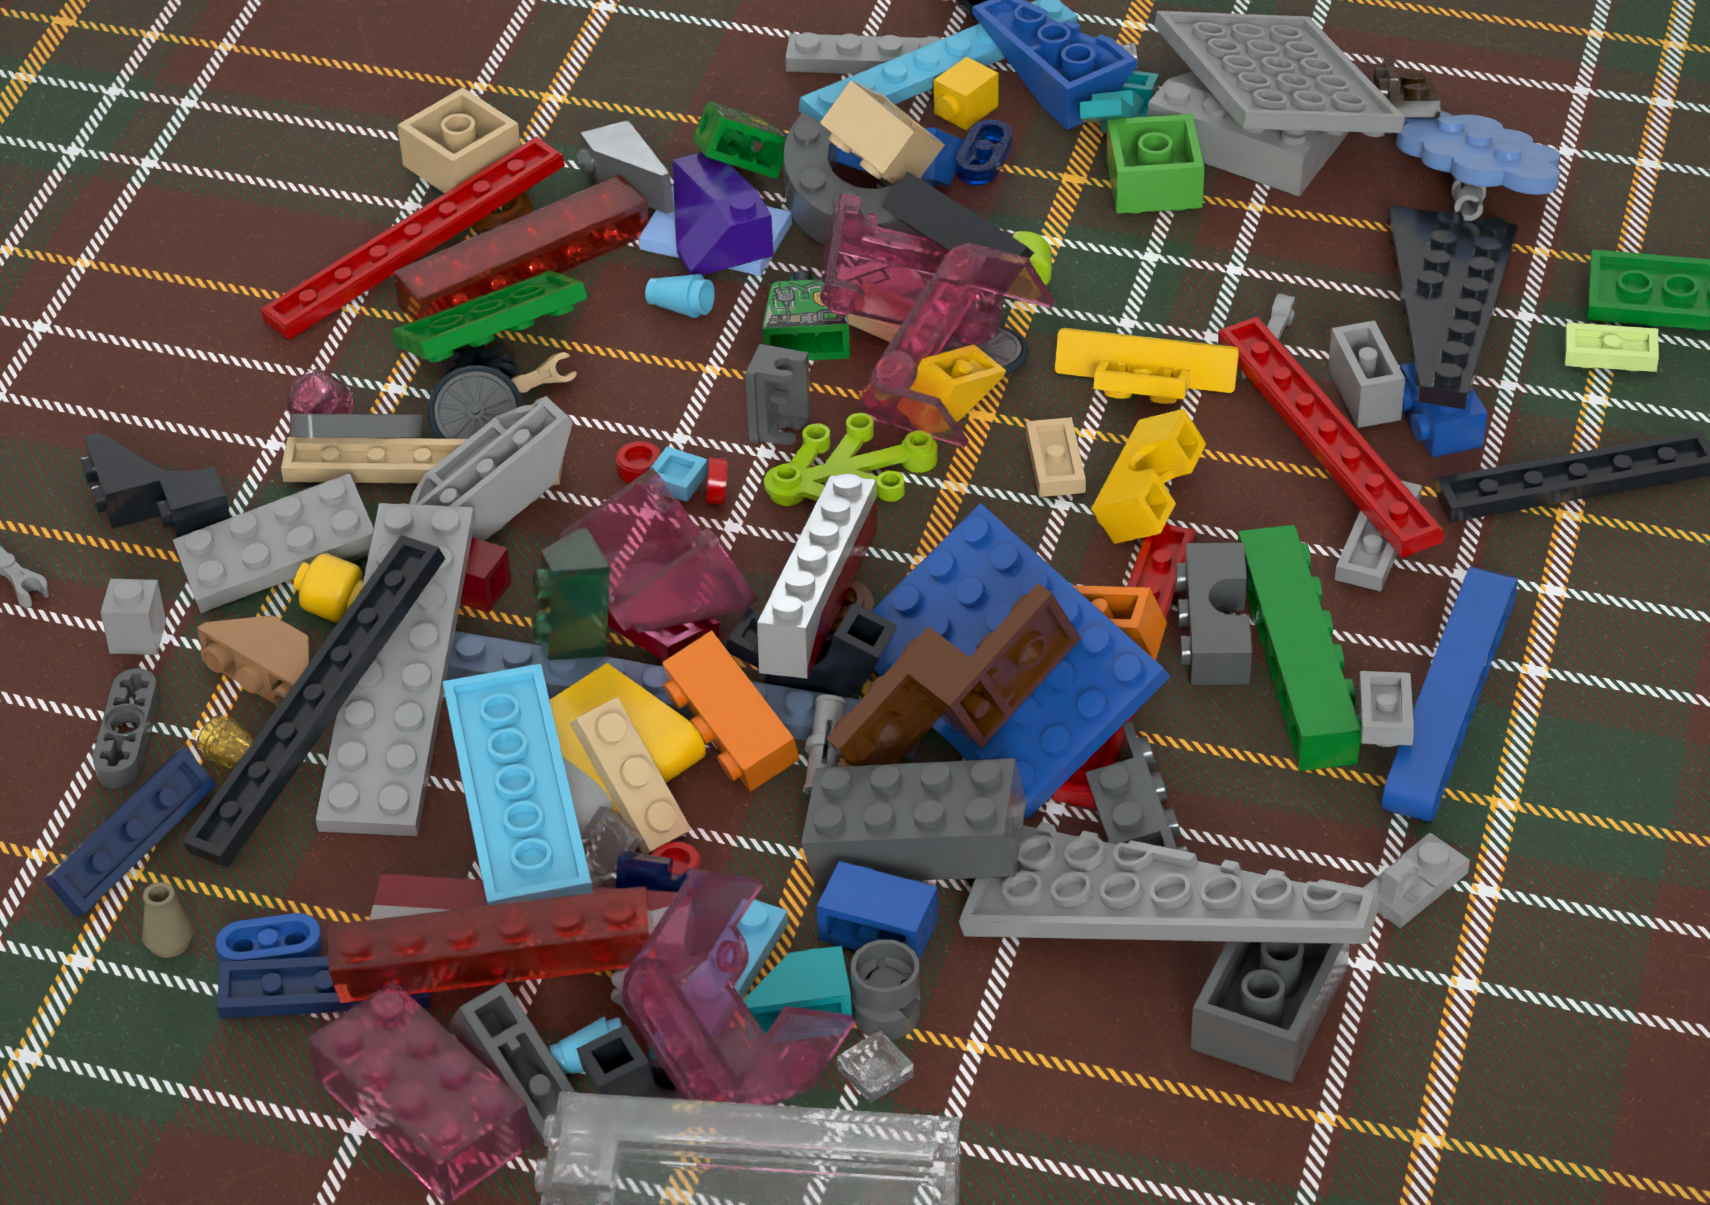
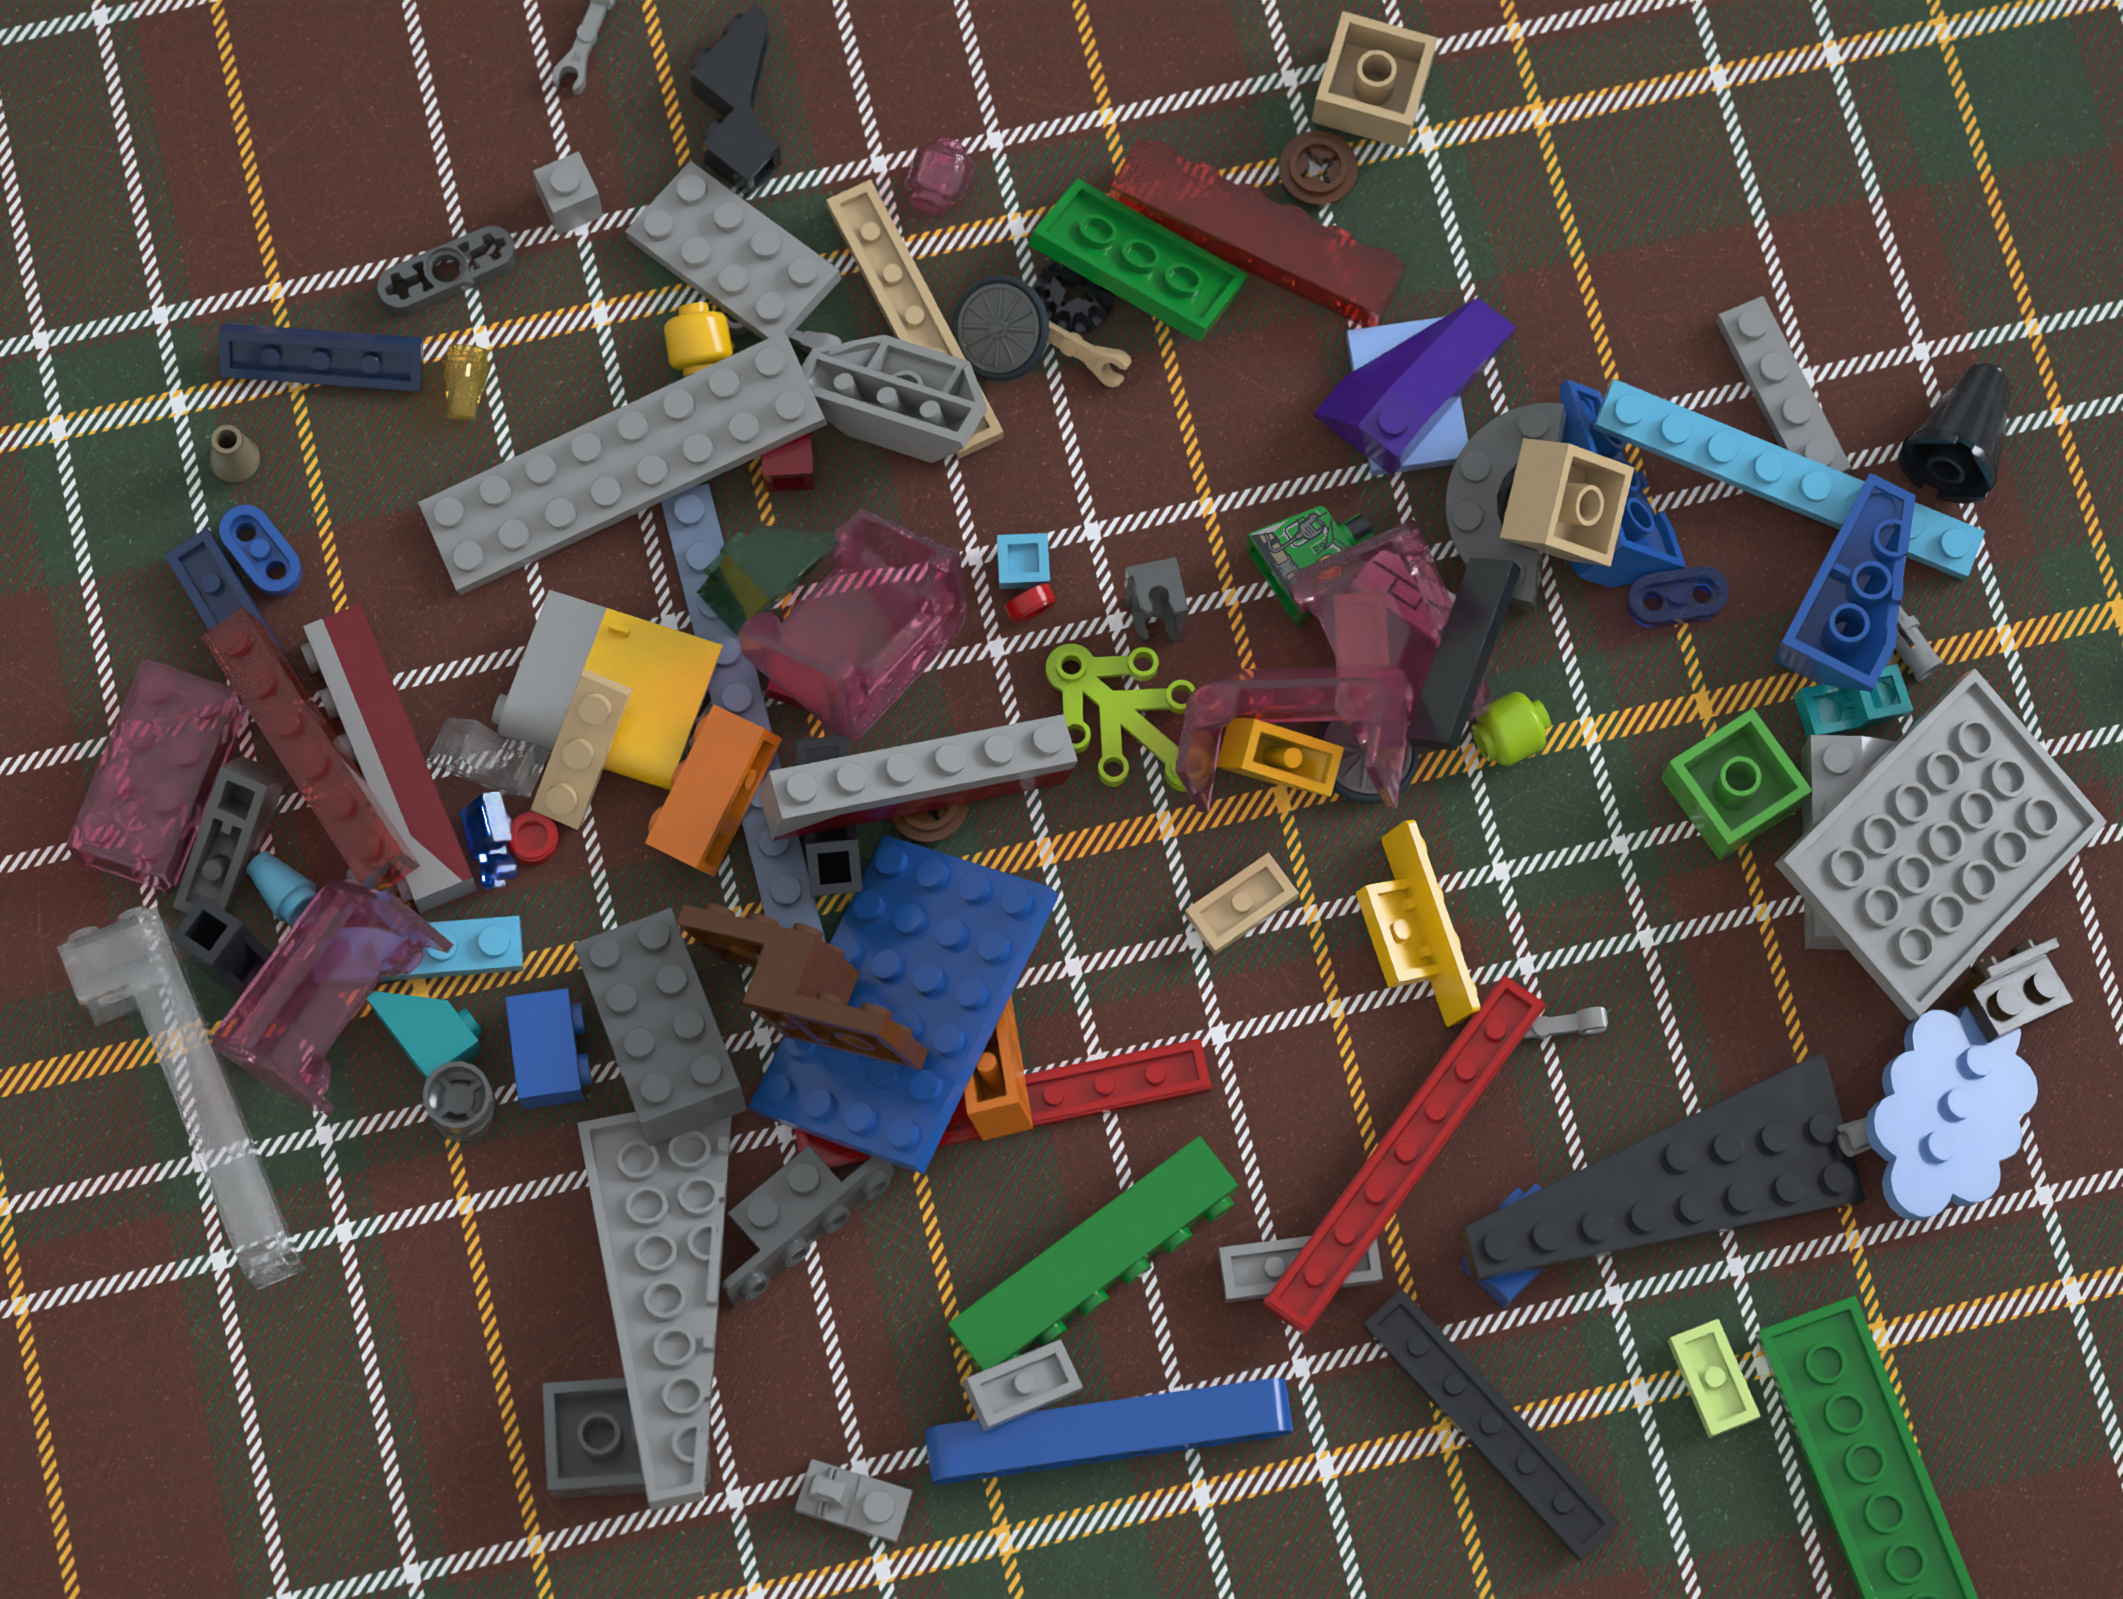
camera: 55 degrees right, 30 degrees up
black plate [182,535,445,868] -> none
medium nougat slope [197,615,312,708] -> none
red tile [260,136,565,341] -> none
dark grey beam [290,414,423,438] -> none
medium azure plate [442,663,593,916] -> none
dark grey slope [577,120,675,214] -> none
red tile [616,441,661,484] -> none
medium azure cone [645,274,715,318] -> none
green torso [693,101,787,179] -> none
light grey pin [803,695,847,797] -> none
clear plate [837,1030,913,1103] -> none
yellow brick [934,57,998,130] -> none
teal slope [1080,90,1144,122] -> none
yellow arch [1091,409,1206,544] -> none
dark grey arch [1176,543,1252,685] -> none
light grey brick [1328,320,1405,428] -> none

